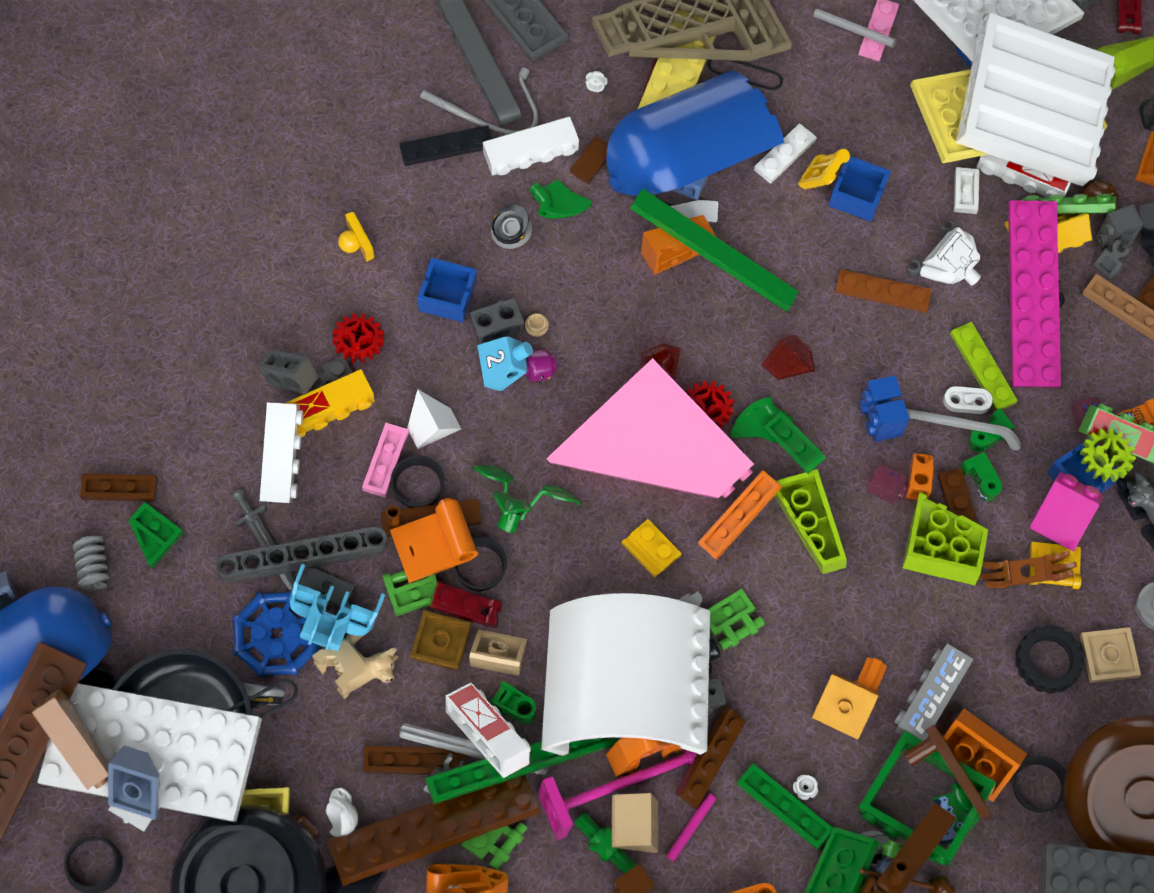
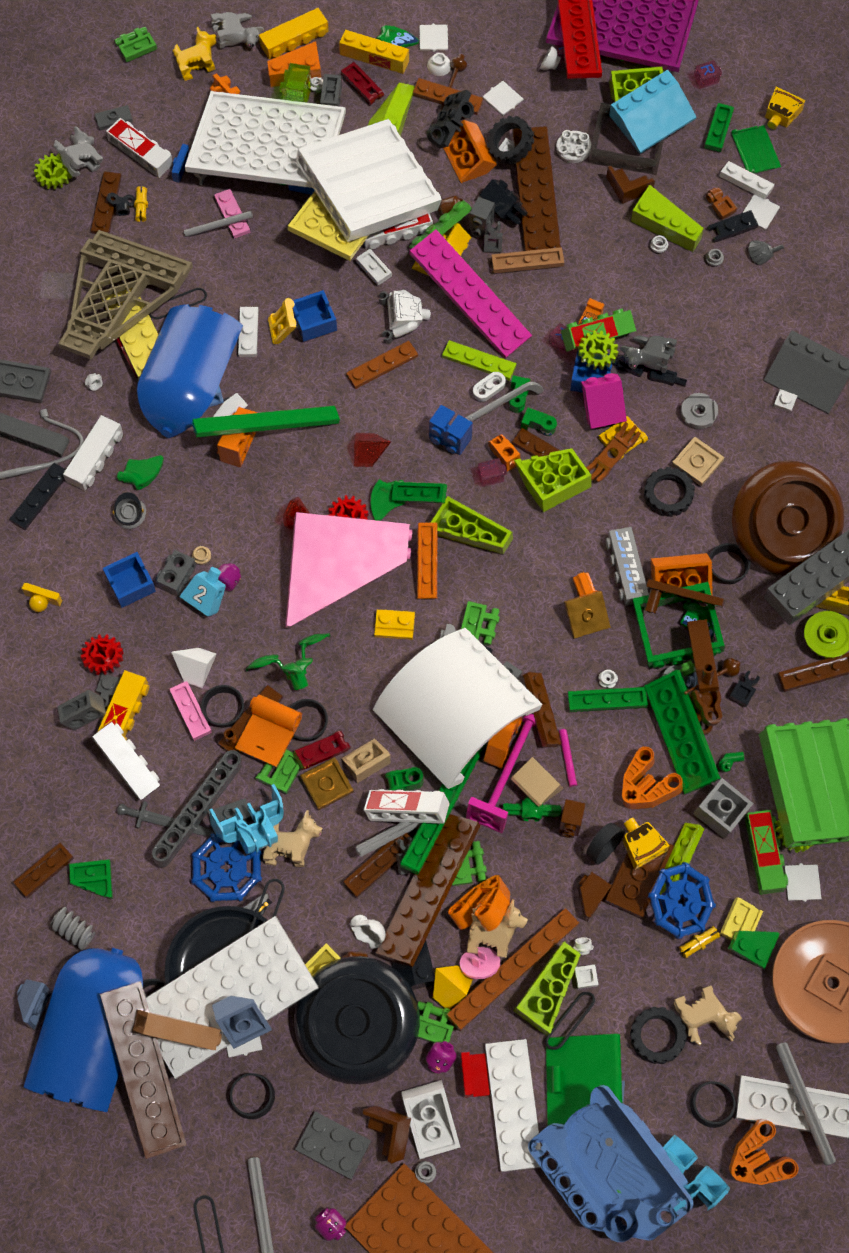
camera: 40 degrees left, 0 degrees up
reddish brown tile [570,136,608,184] -> none

